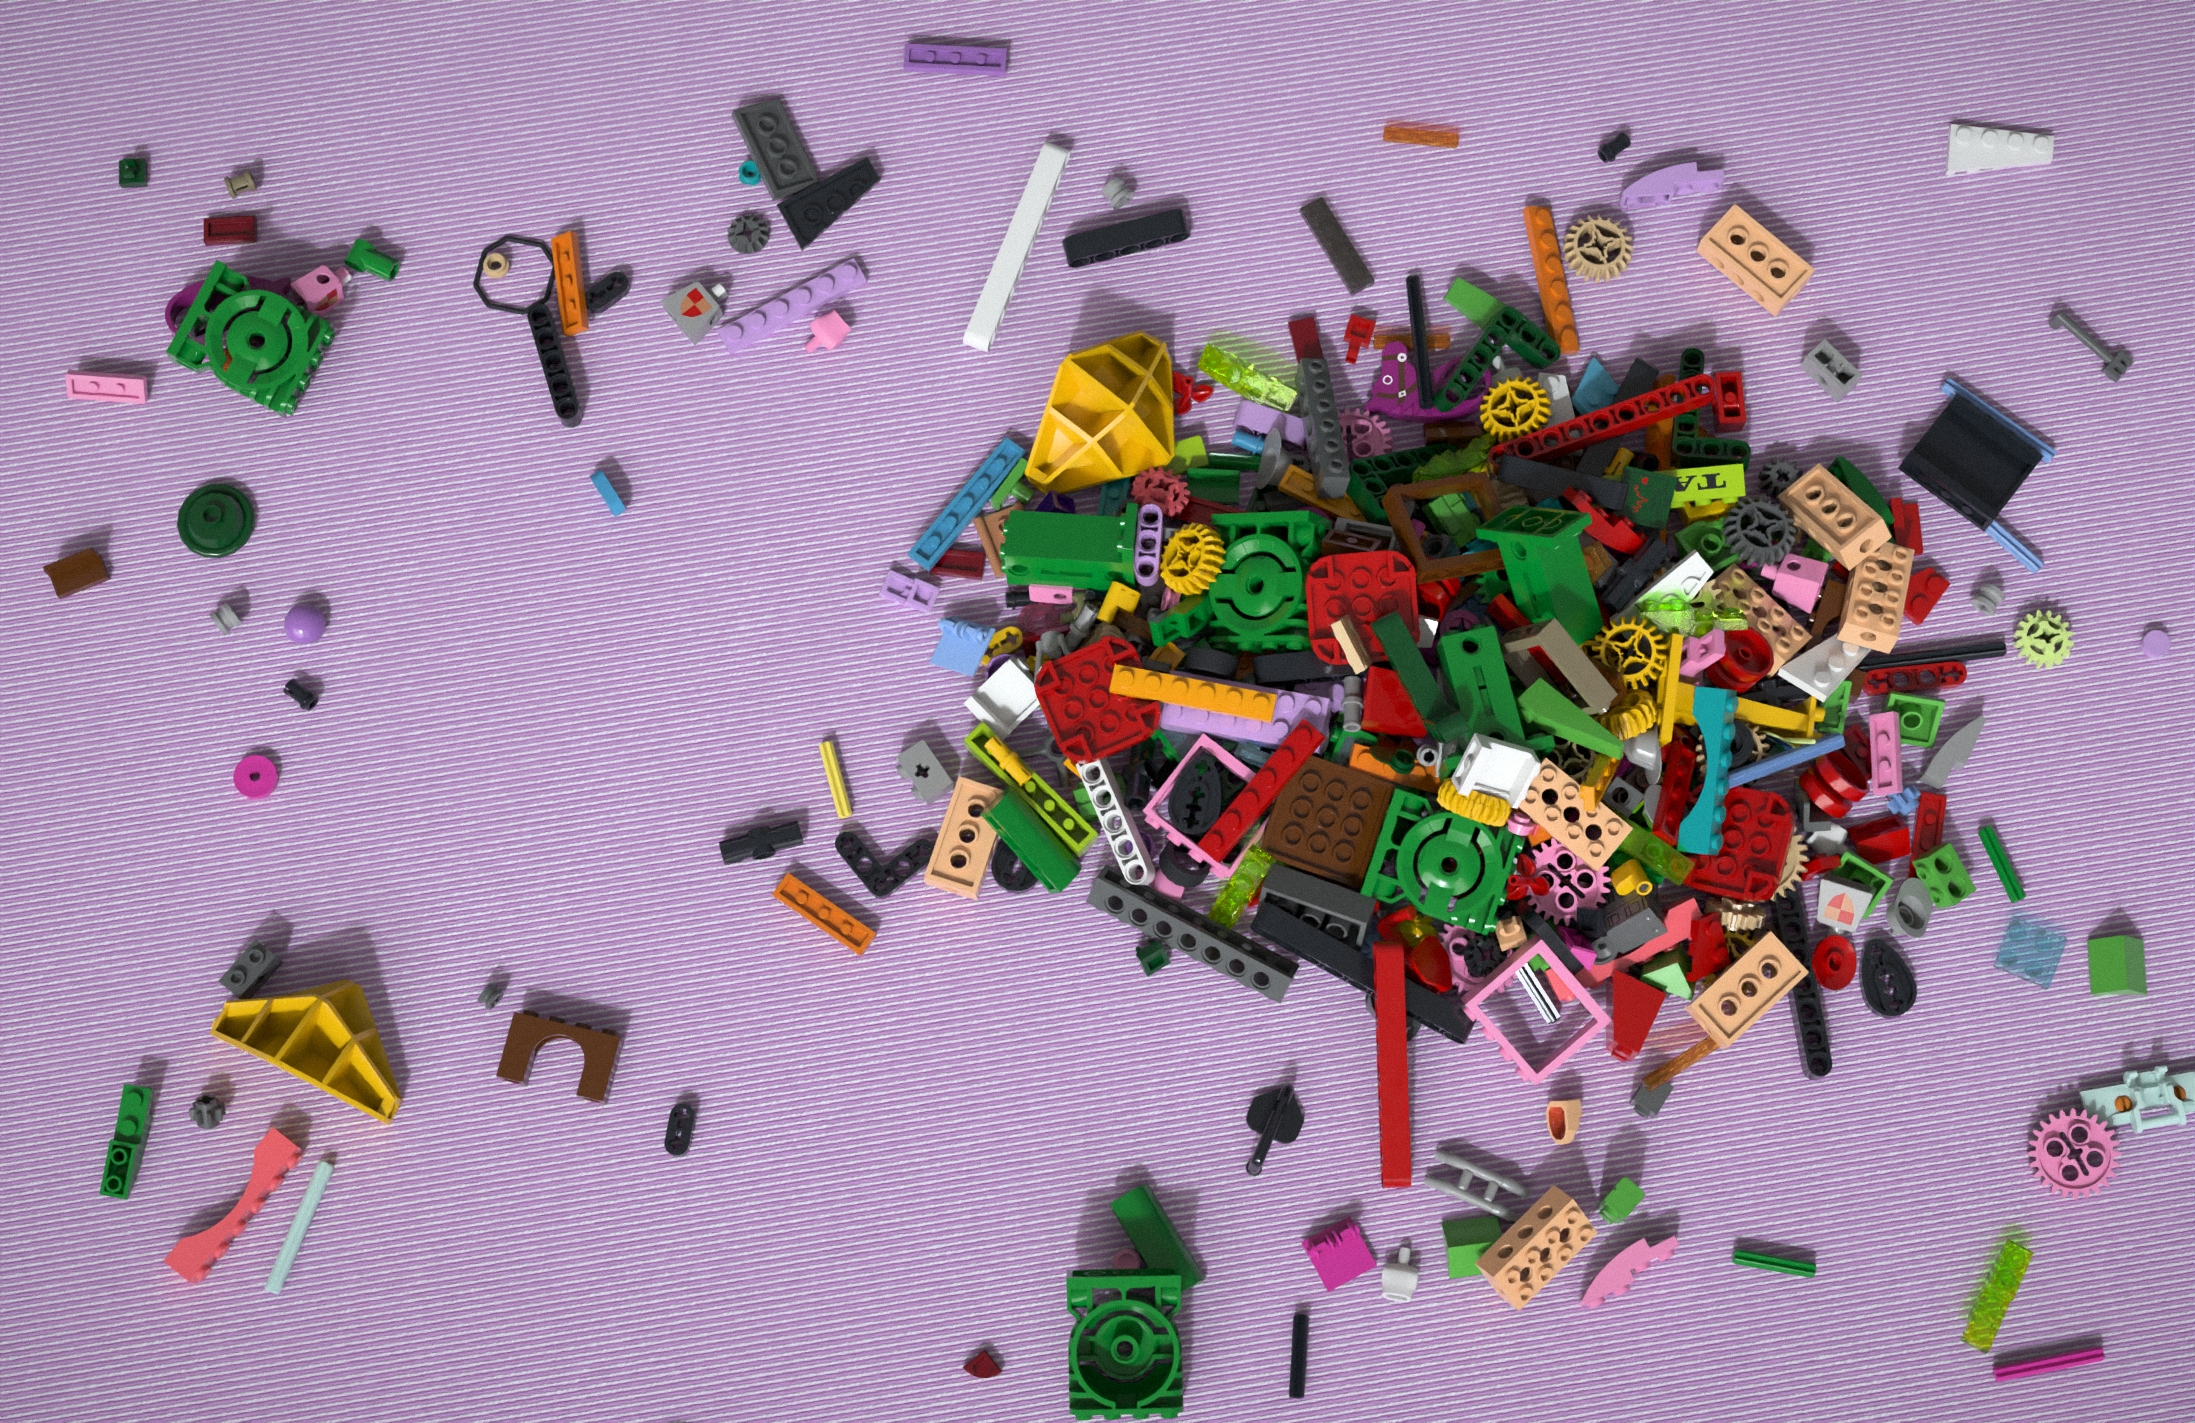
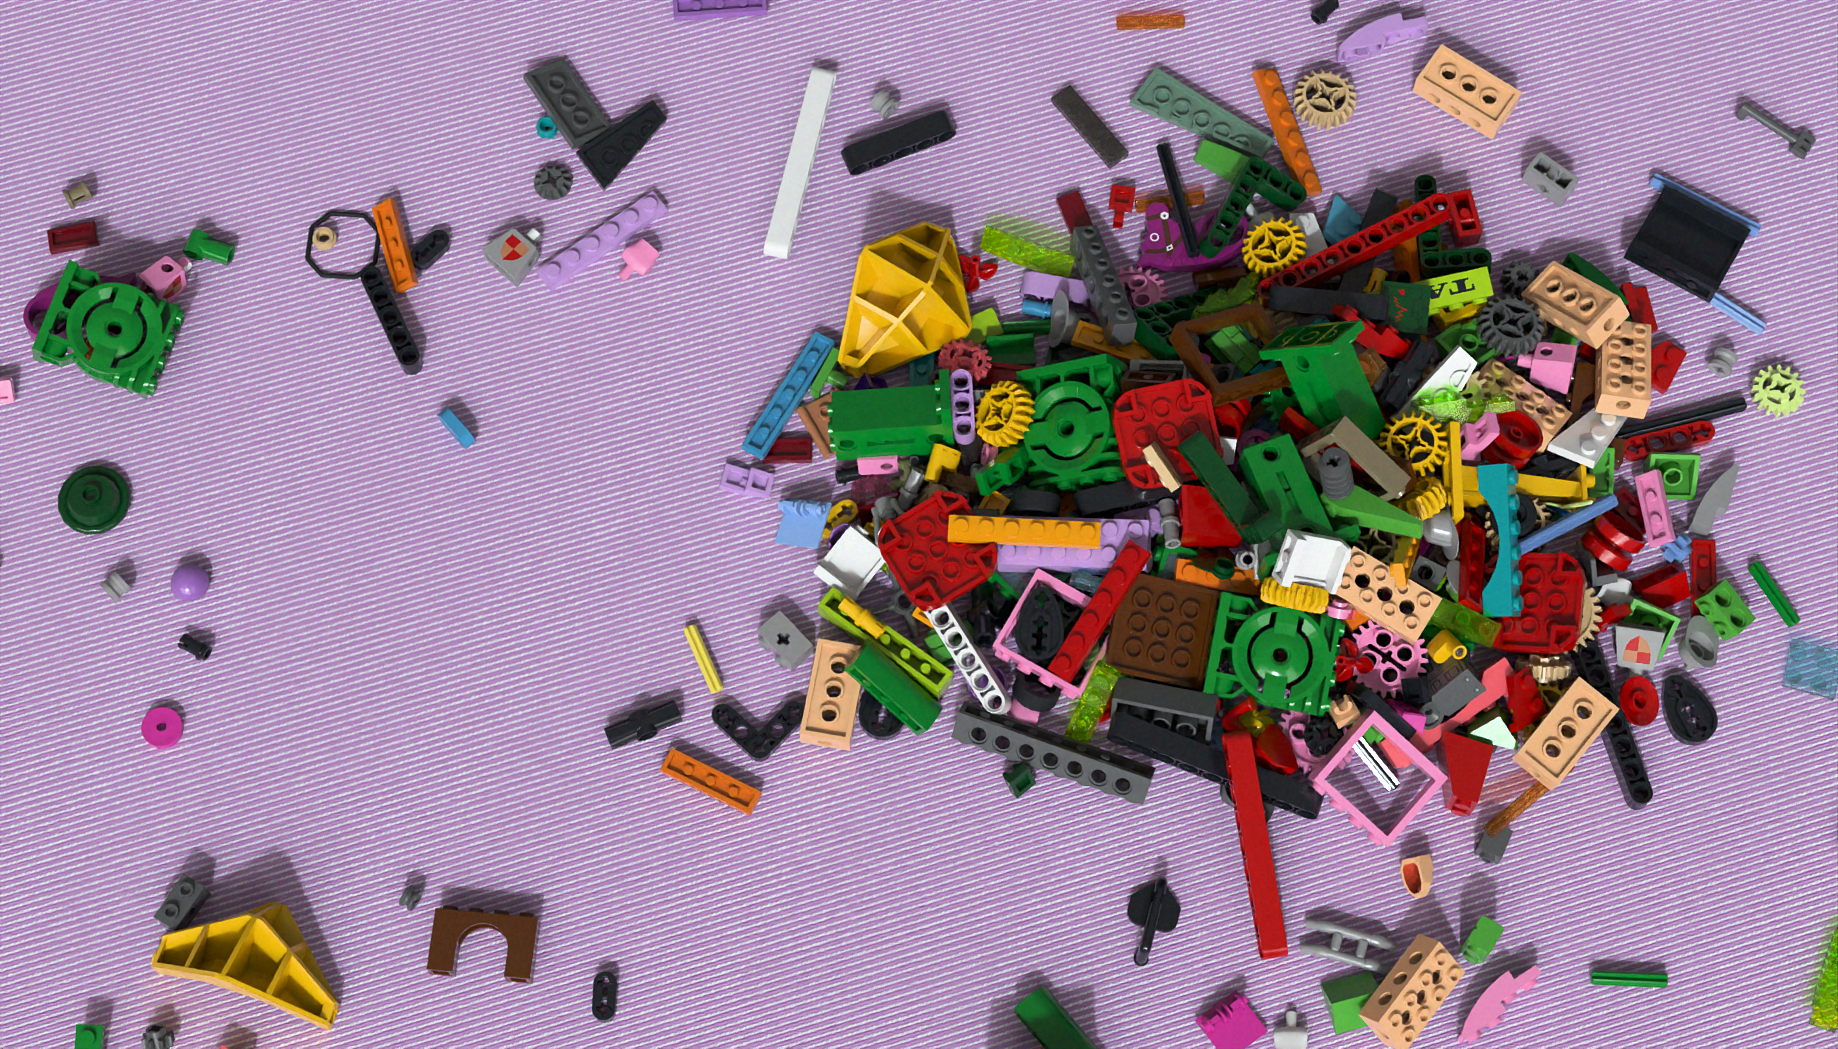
camera: 10 degrees left, 5 degrees down
none -> sand green wing [1130,67,1275,159]
none -> dark grey piece [1318,447,1354,500]

